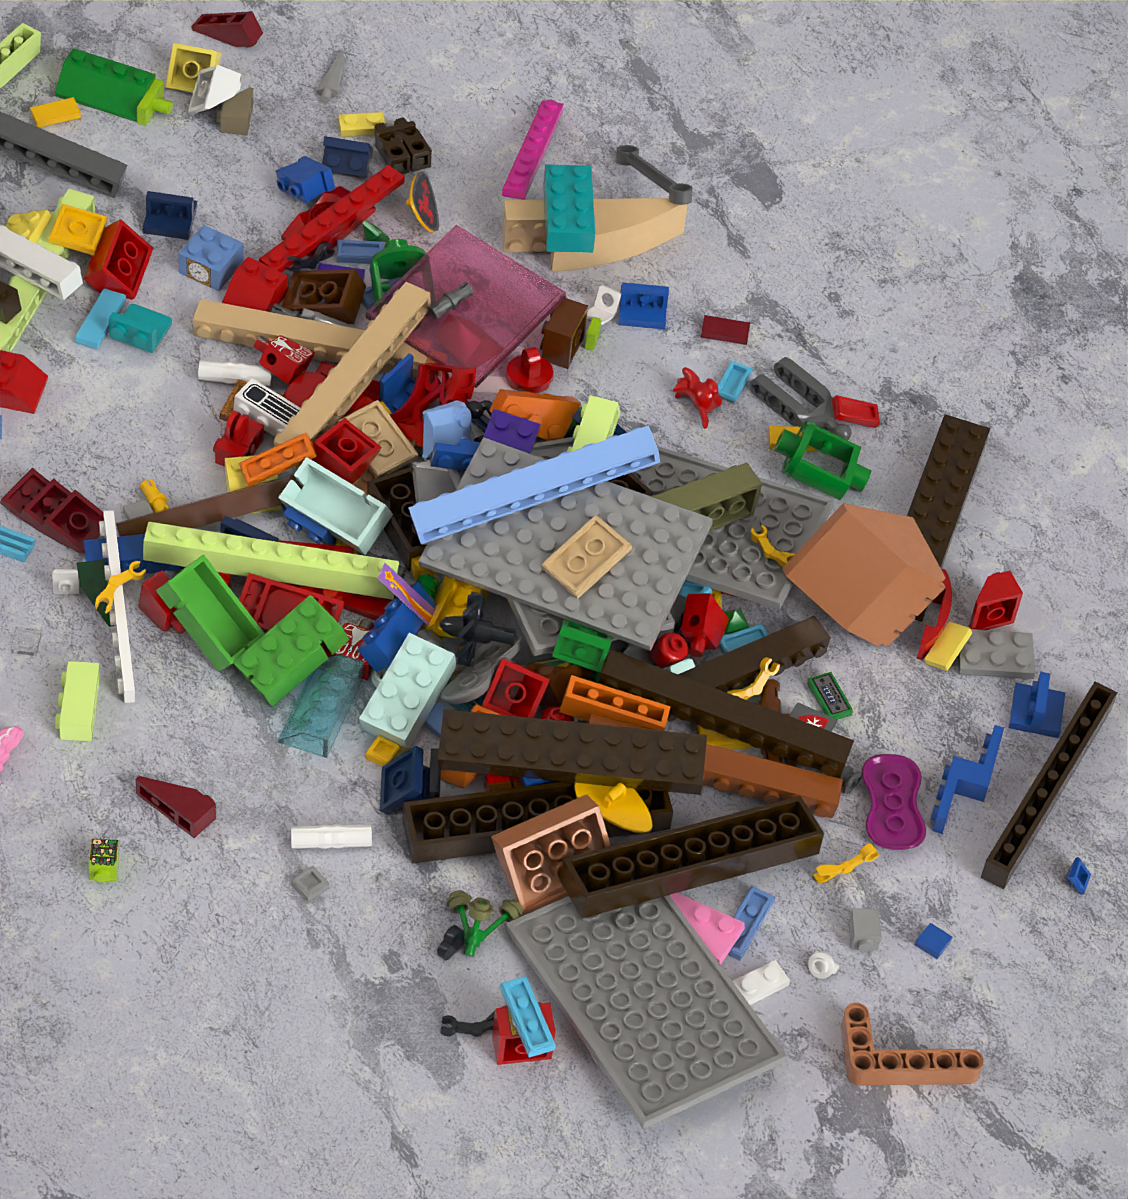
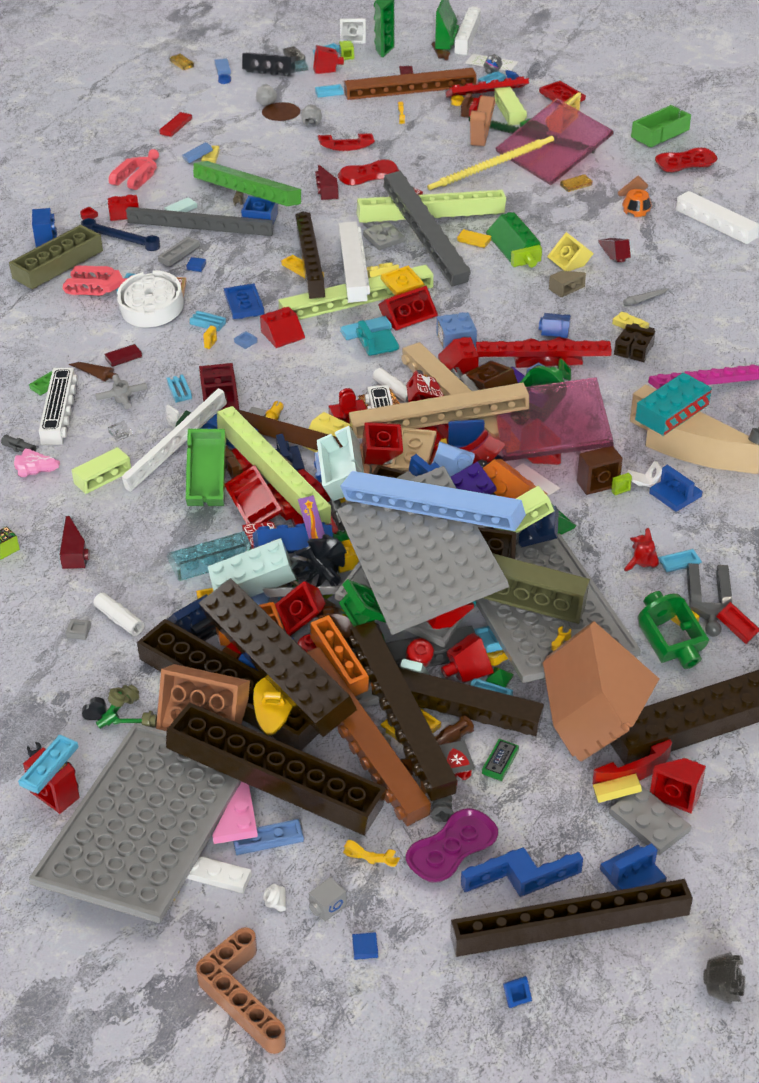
camera: 55 degrees right, 10 degrees down
yellow piece [95,561,146,613] -> none
dark blue bracket [143,191,197,240] -> none
white slope [188,65,241,114] -> none
bright green piece [234,595,350,707] -> none
orange tile [239,433,317,487] -> none
black piece [286,241,335,273] -> none
dark blue bracket [322,136,373,178] -> none
shield [406,171,439,233] -> none
dark grey pin [428,281,474,320] -> none
red tile [506,347,554,393] -> none
tan tile [541,515,632,599] -> none
dark red tile [701,315,750,345] -> none
yellow piece [727,657,780,700] -> none

